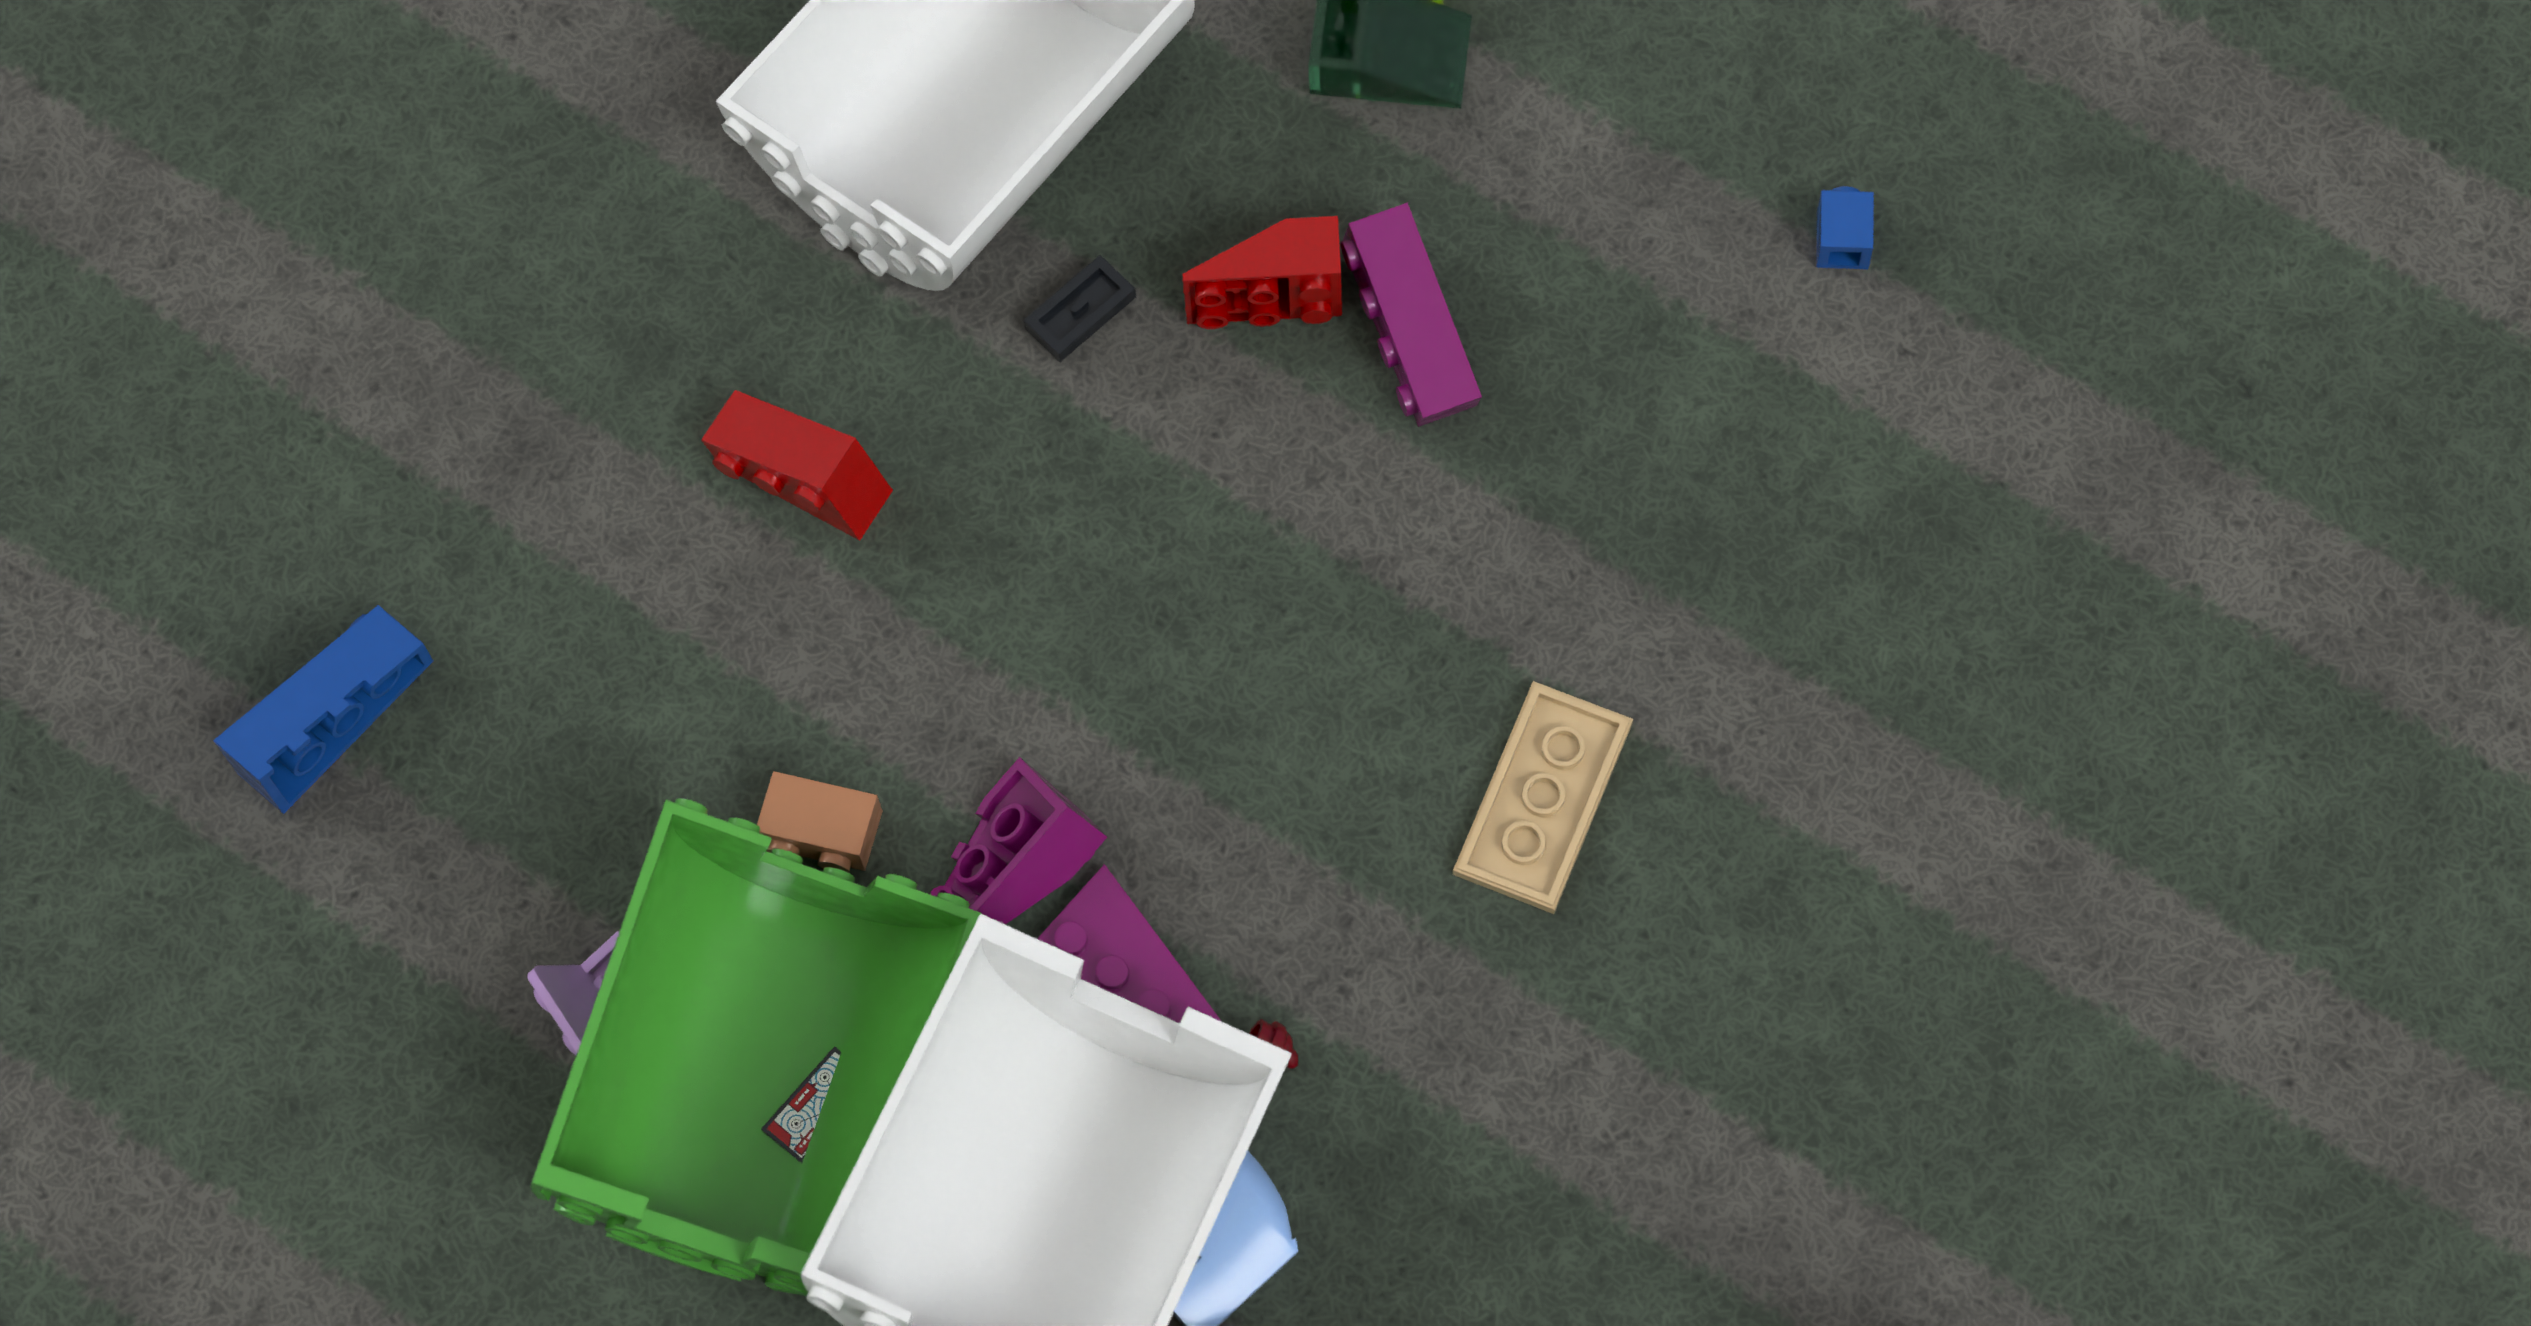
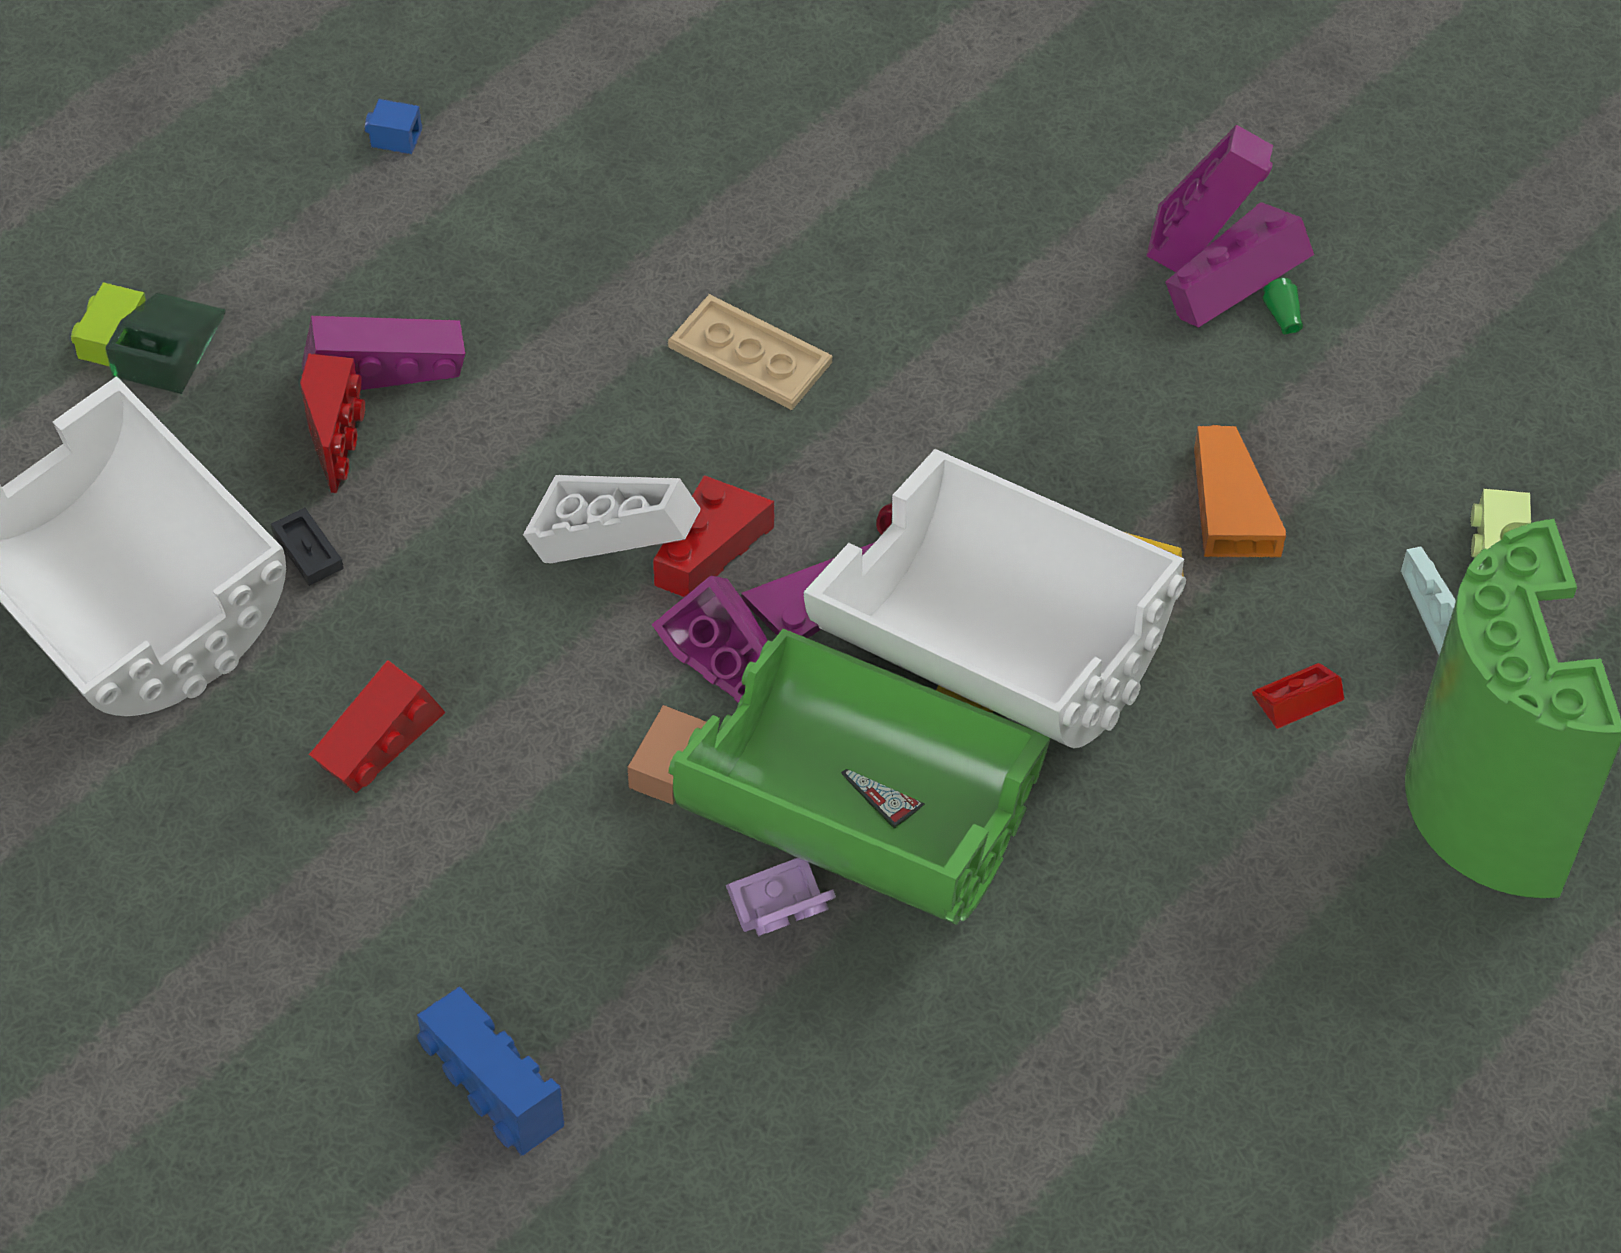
camera: 85 degrees left, 15 degrees down
none -> white wedge [523,475,701,564]
none -> red wedge [653,475,774,597]

